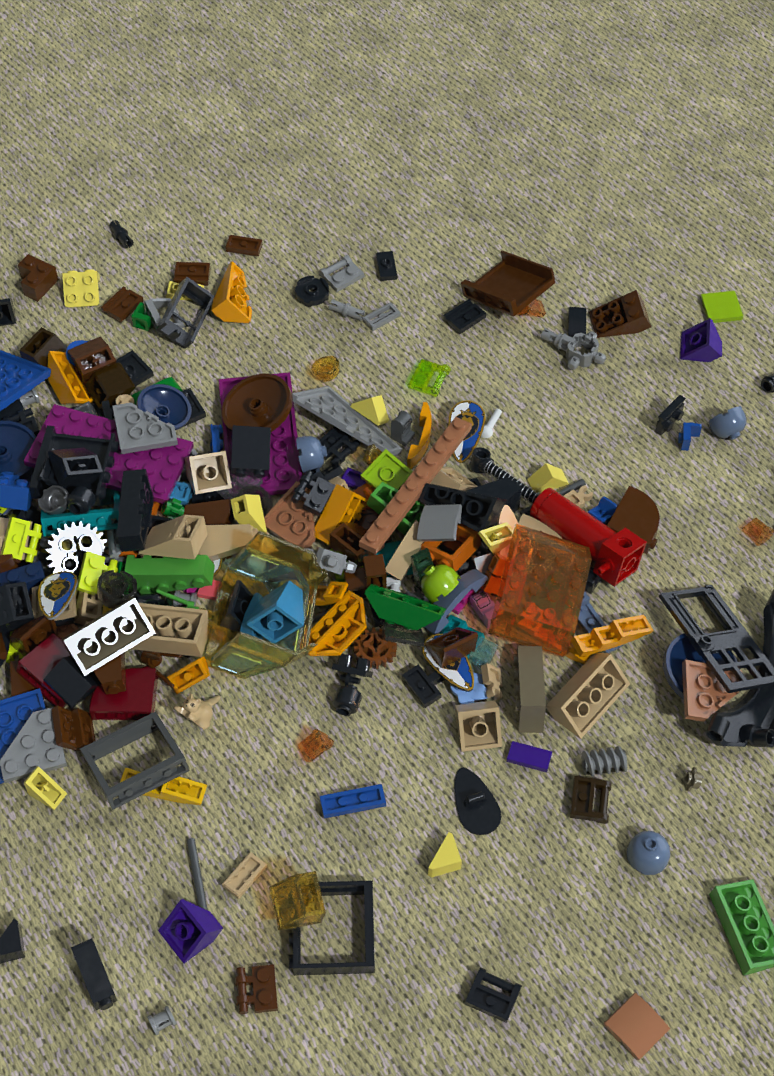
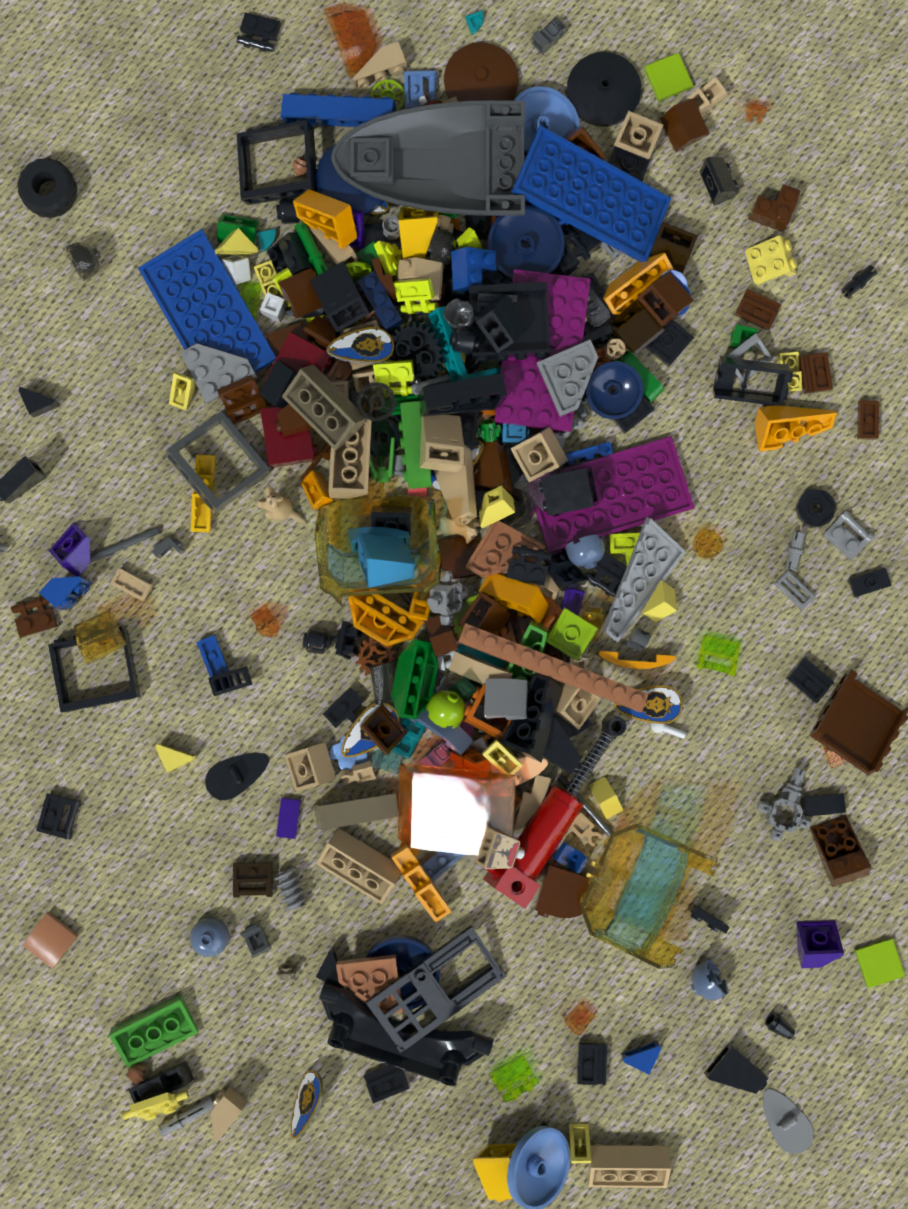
camera: 80 degrees right, 30 degrees up
reddish brown dish [222,373,293,432] -> none
blue bracket [678,422,702,451] -> none
none -> blue slope [39,576,92,610]
none -> dark grey bracket [151,536,184,559]
none -> black slope [208,666,253,696]
none -> dark grey bracket [240,924,272,958]
none -> black slope [316,948,345,988]
none -> tan torso [475,826,524,869]
none -> windscreen [580,823,718,969]
none -> neon yellow plate [609,533,640,566]

